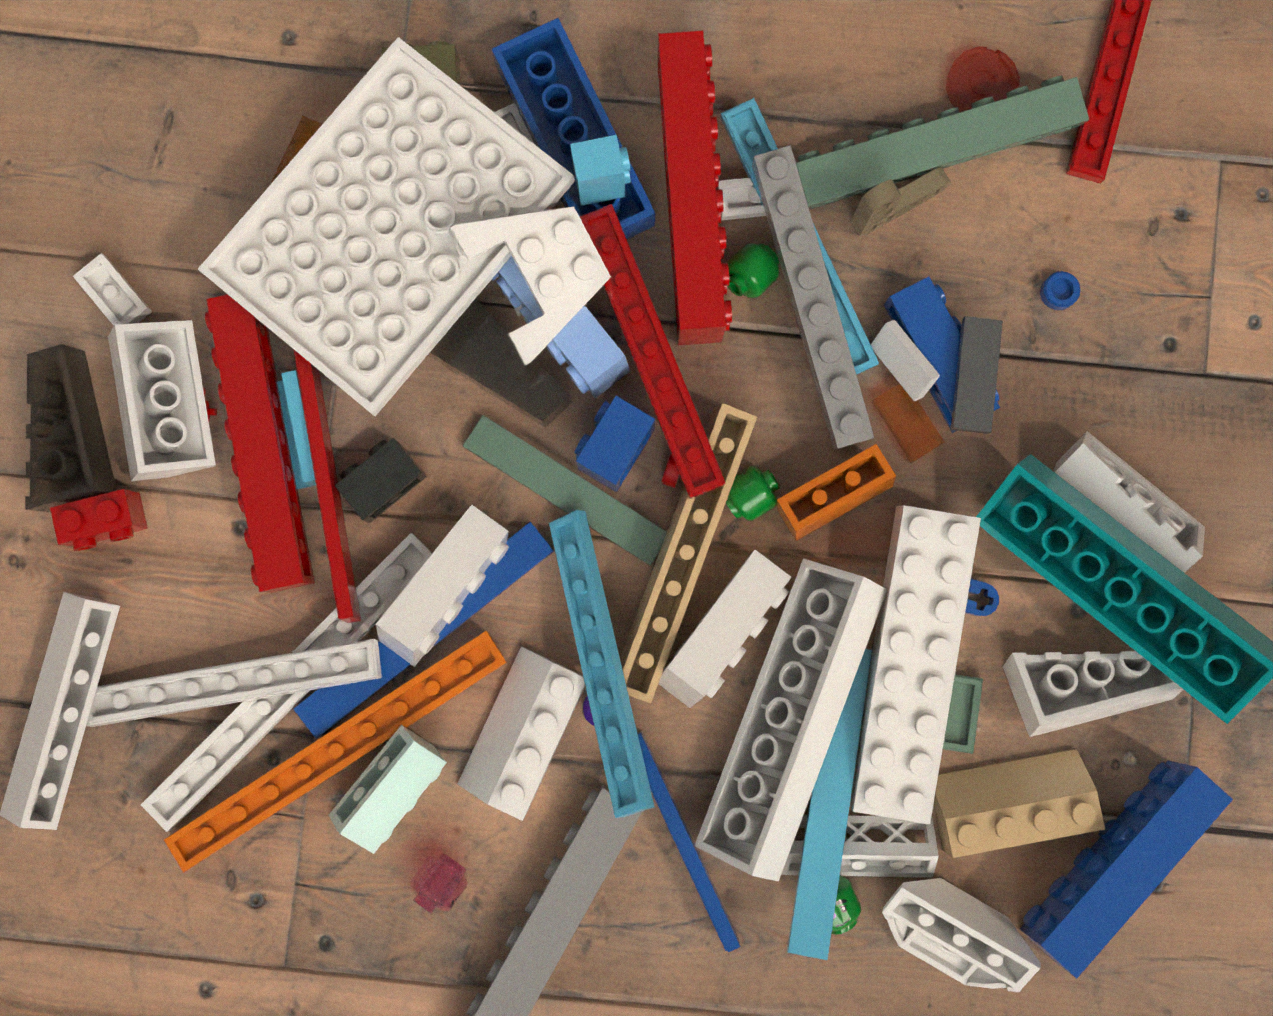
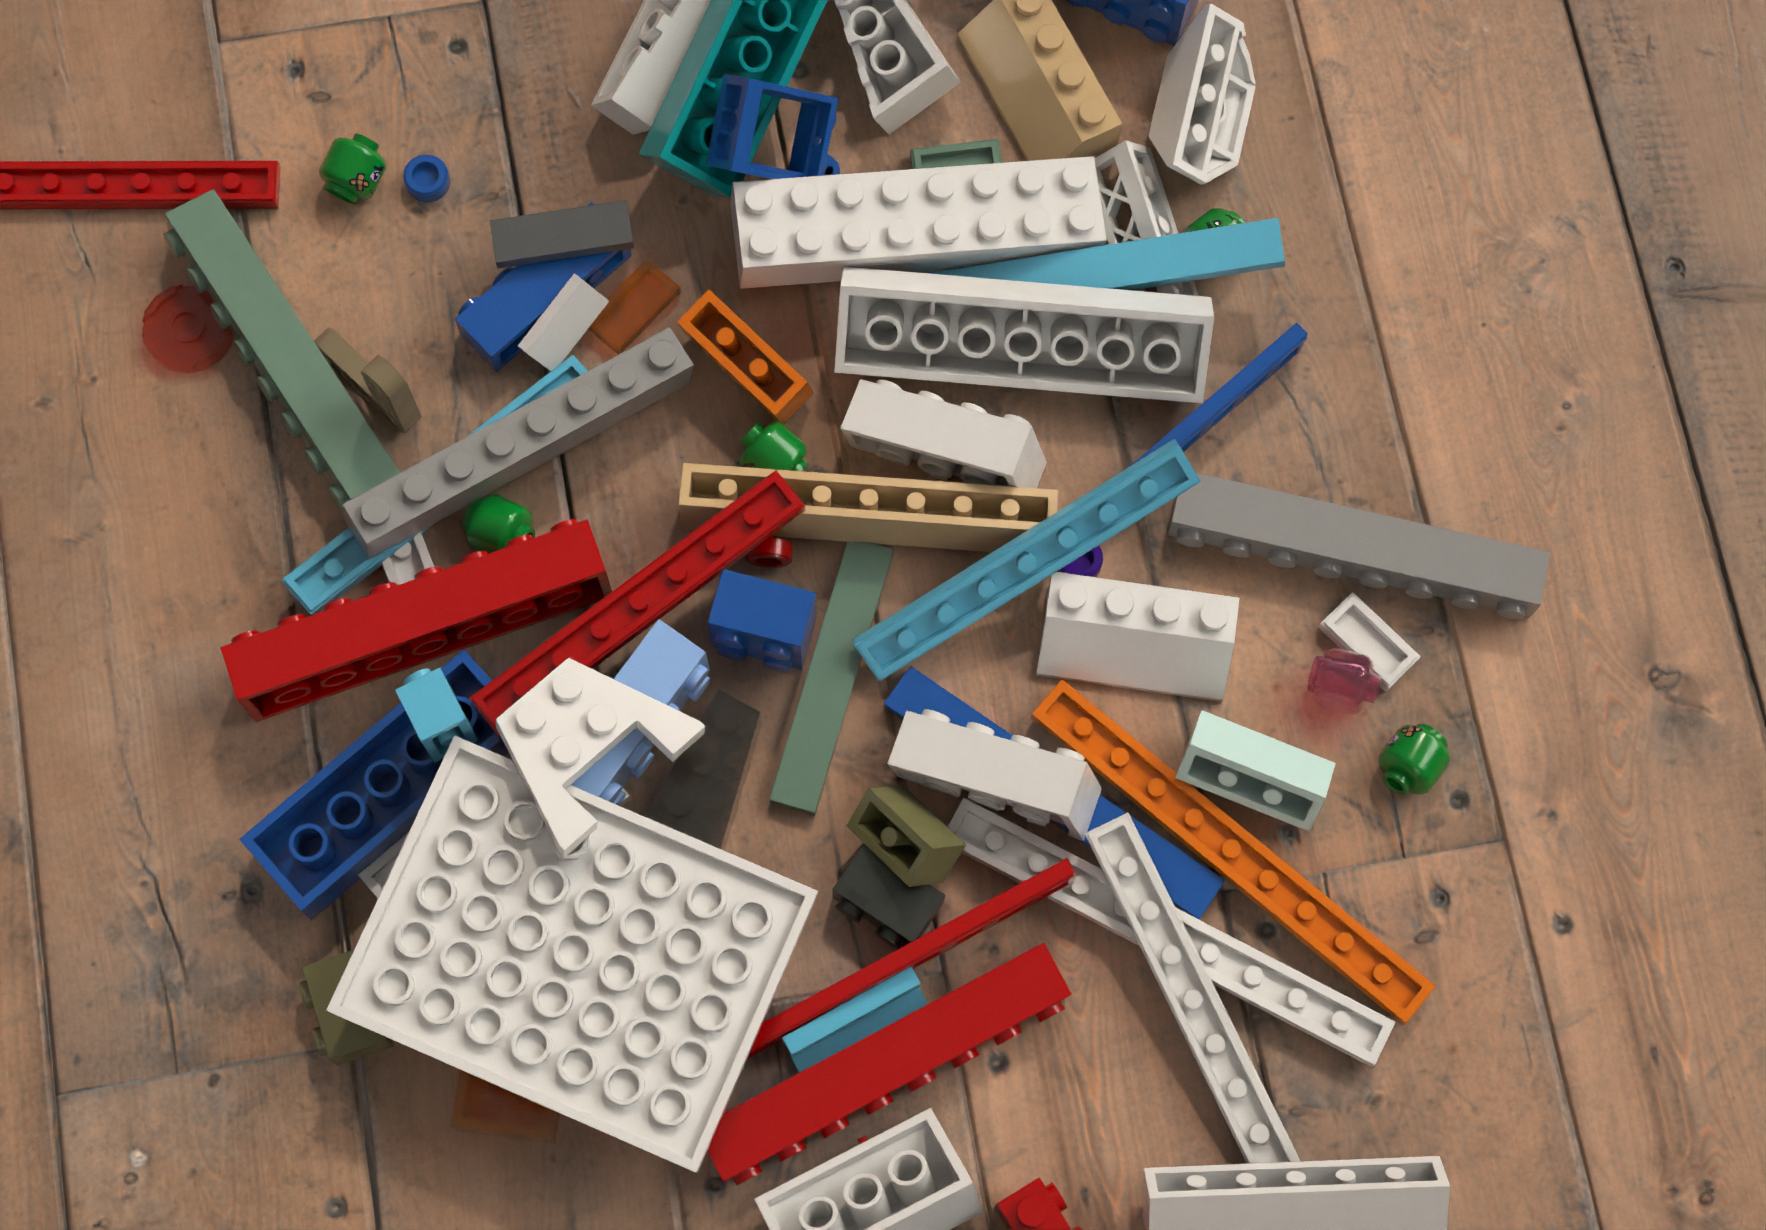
camera: 110 degrees left, 10 degrees down
none -> green head [319,133,387,204]
none -> blue window [706,74,838,179]
none -> olive brick [846,785,966,887]
none -> white tile [1318,592,1421,692]
none -> green head [1378,724,1450,795]

